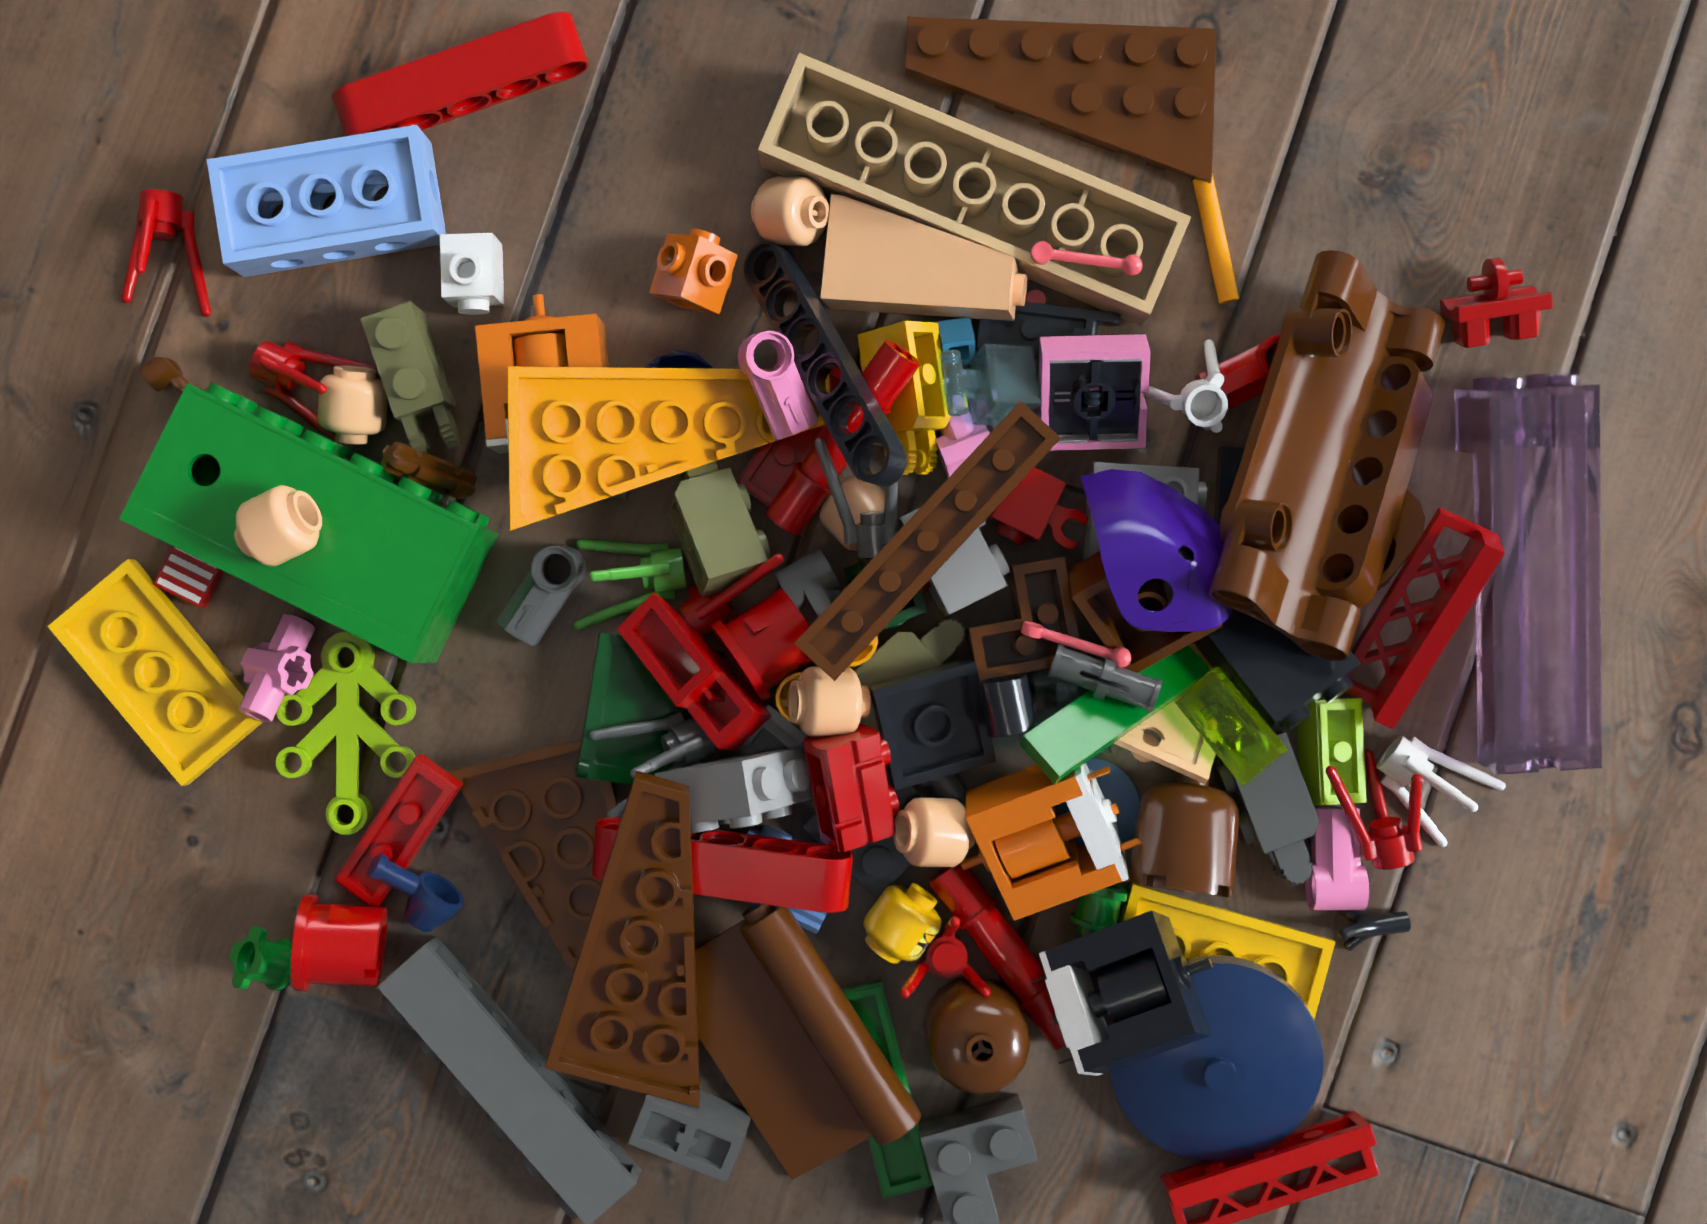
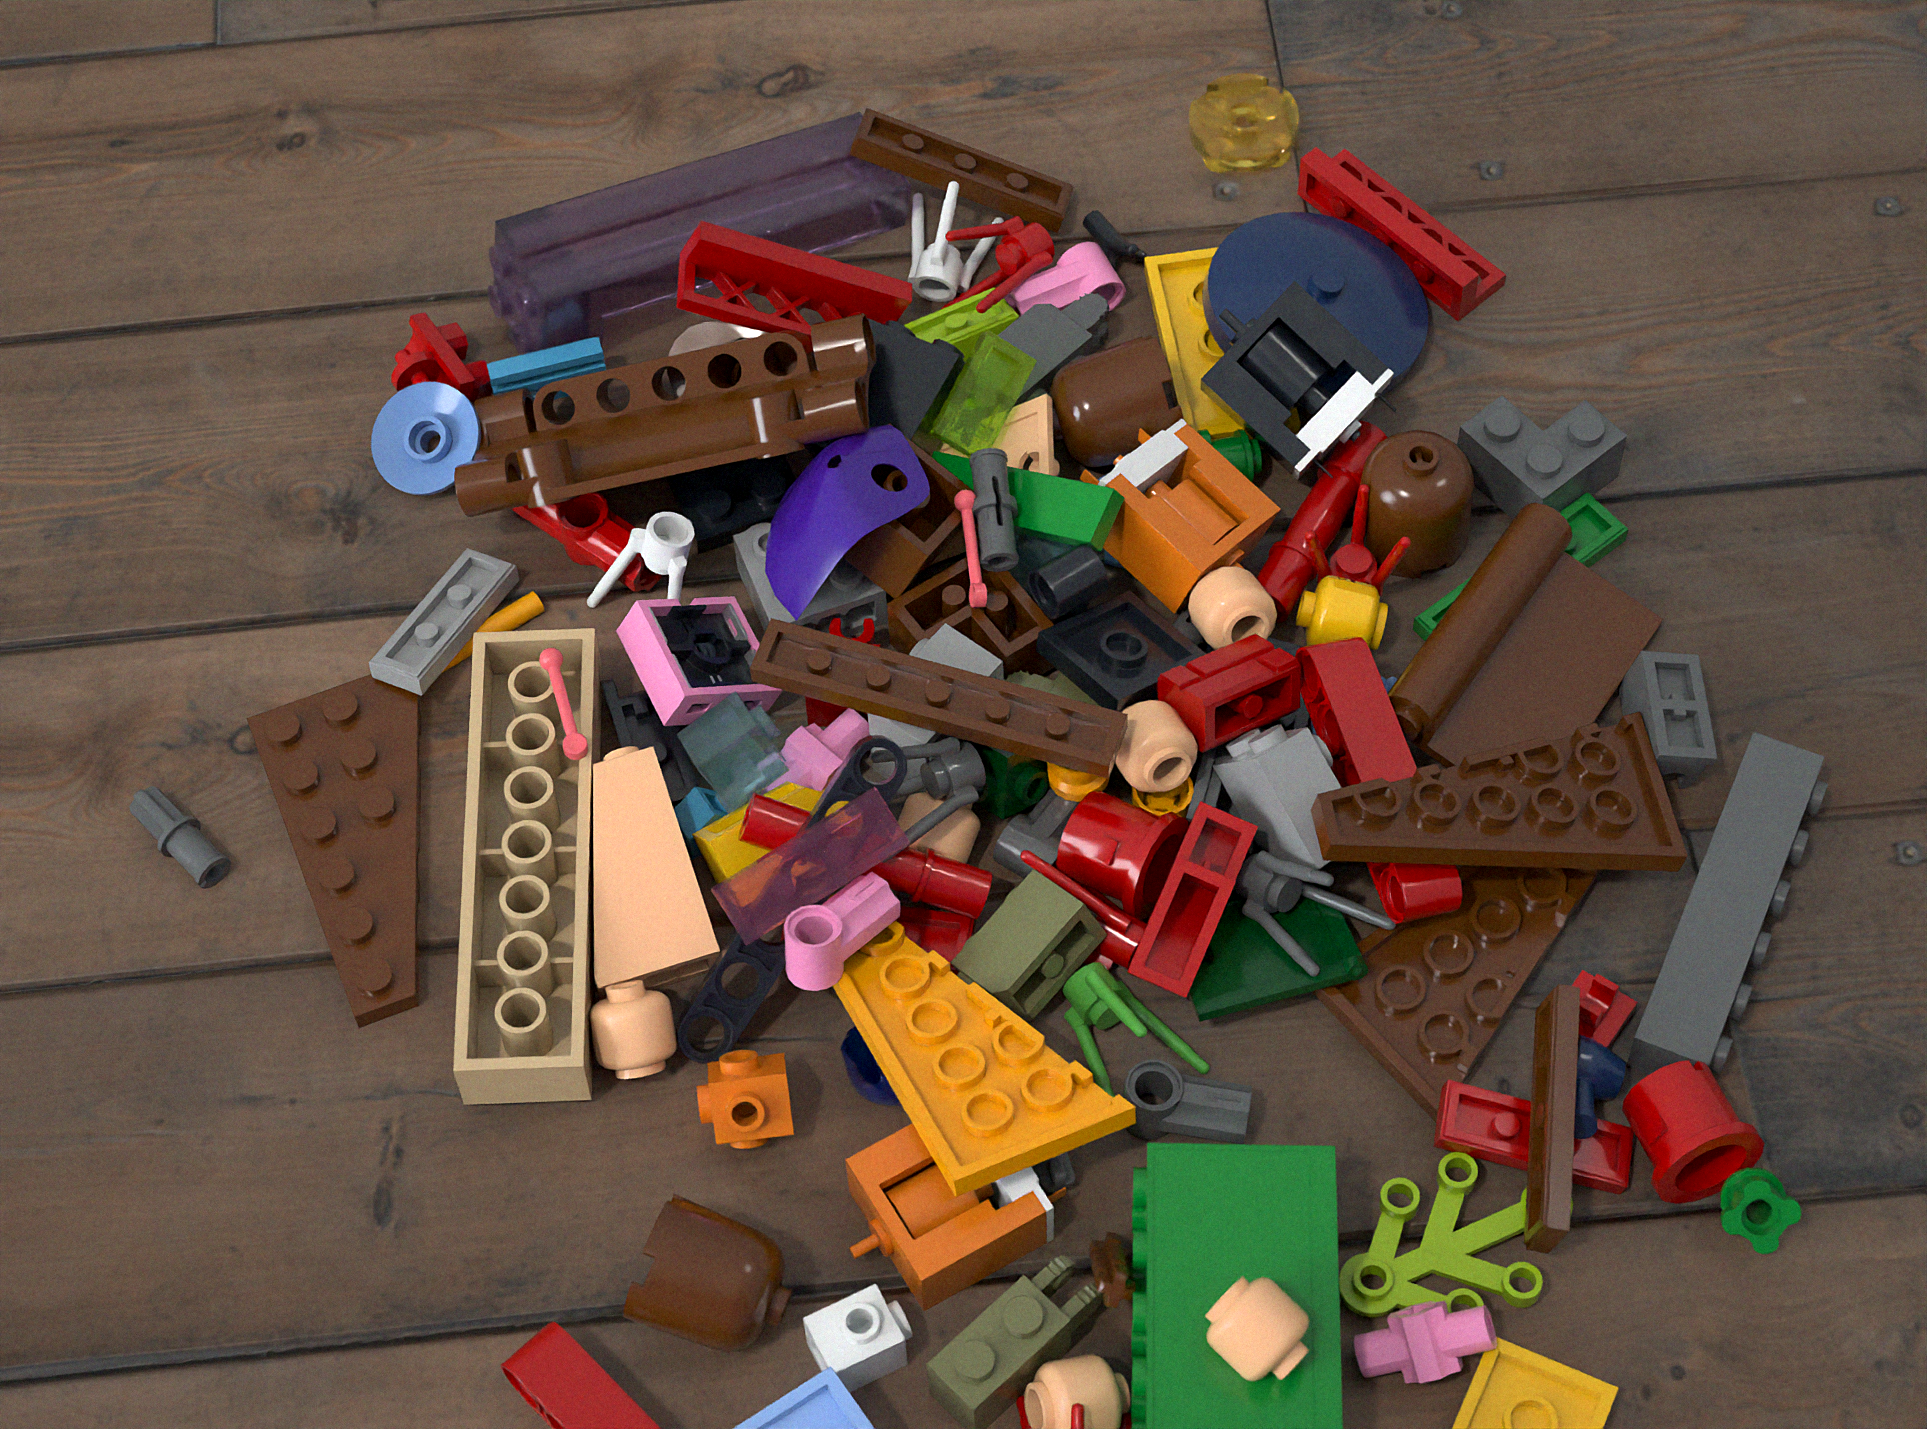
camera: 110 degrees left, 30 degrees down
none -> light grey tile [369,548,519,696]
none -> medium blue dish [371,382,481,495]
none -> dark azure tile [487,337,606,400]
none -> reddish brown cylinder [623,1194,793,1352]
none -> clear pink tile [711,787,911,946]
none -> reddish brown tile [849,108,1074,233]
none -> clear yellow plate [1188,73,1299,173]
none -> reddish brown tile [1524,984,1580,1254]
none -> red tile [1572,970,1638,1050]

